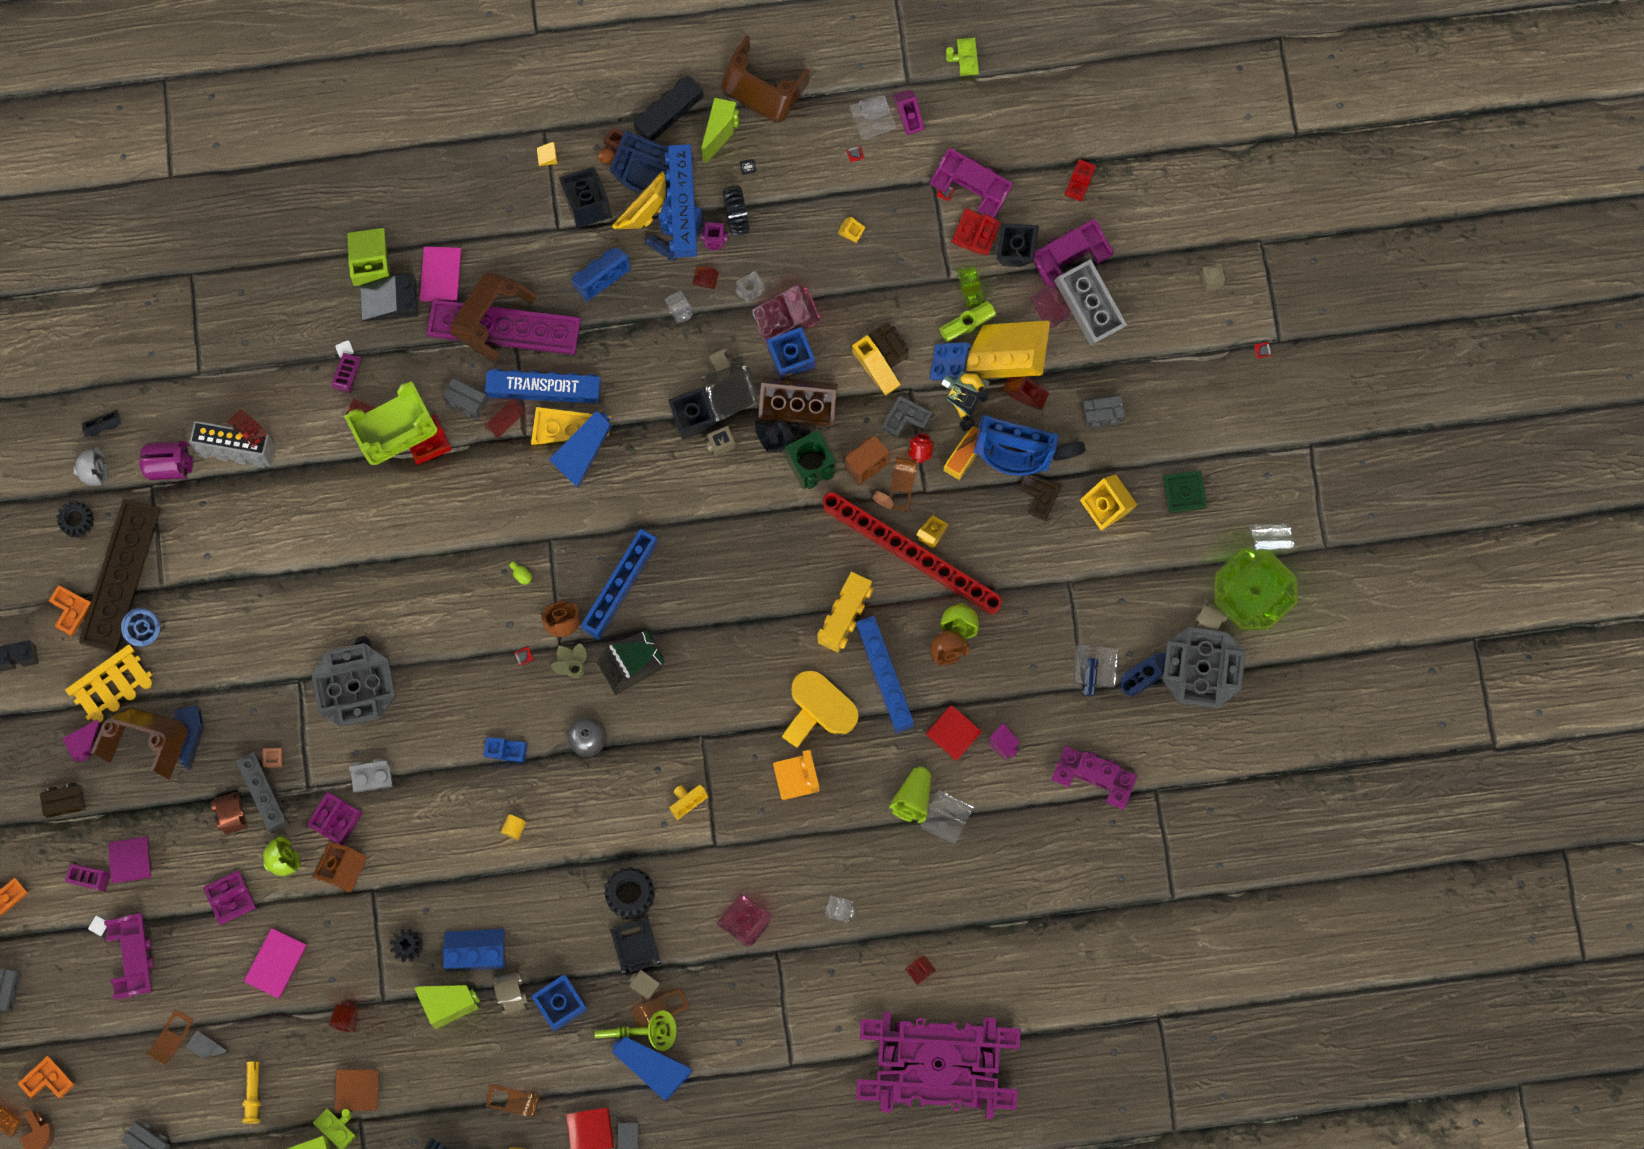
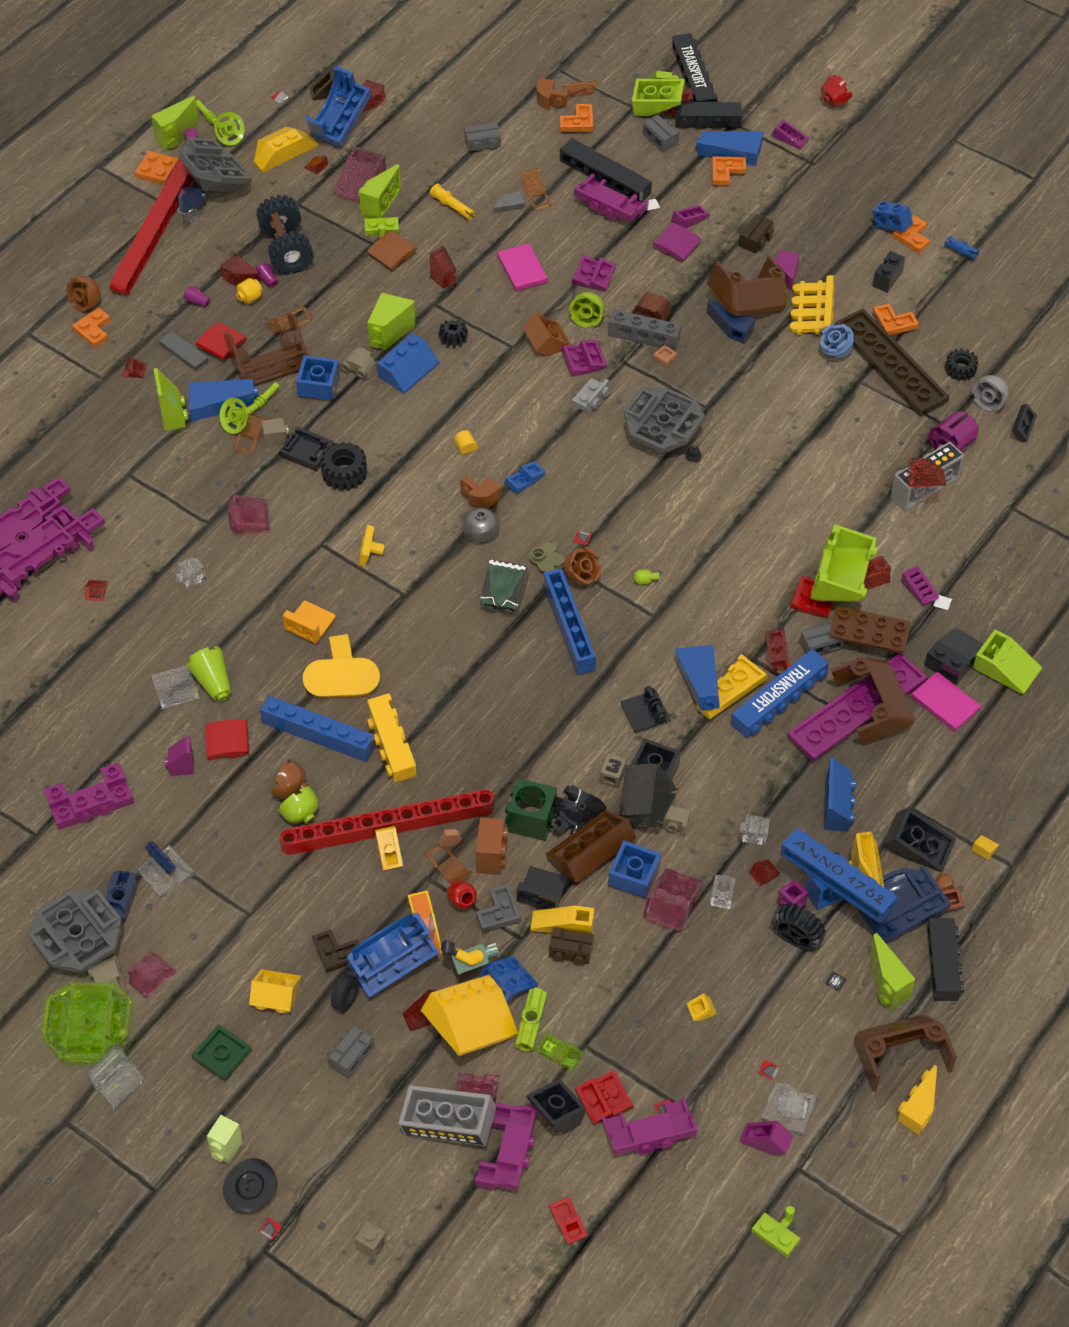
camera: 130 degrees right, 20 degrees down
none -> clear pink cylinder [128,951,176,999]
none -> lime slope [154,368,188,431]
none -> yellowish green brick [207,1115,243,1163]
none -> black hat [223,1158,277,1212]
none -> reddish brown windscreen [224,313,308,384]
none -> dark orange brick [460,475,502,508]
none -> black bracket [517,866,568,909]
none -> black brick [560,138,652,203]
none -> black hinge [620,686,671,732]
none -> reddish brown bracket [829,606,911,653]
none -> yellow slope [897,1065,937,1135]

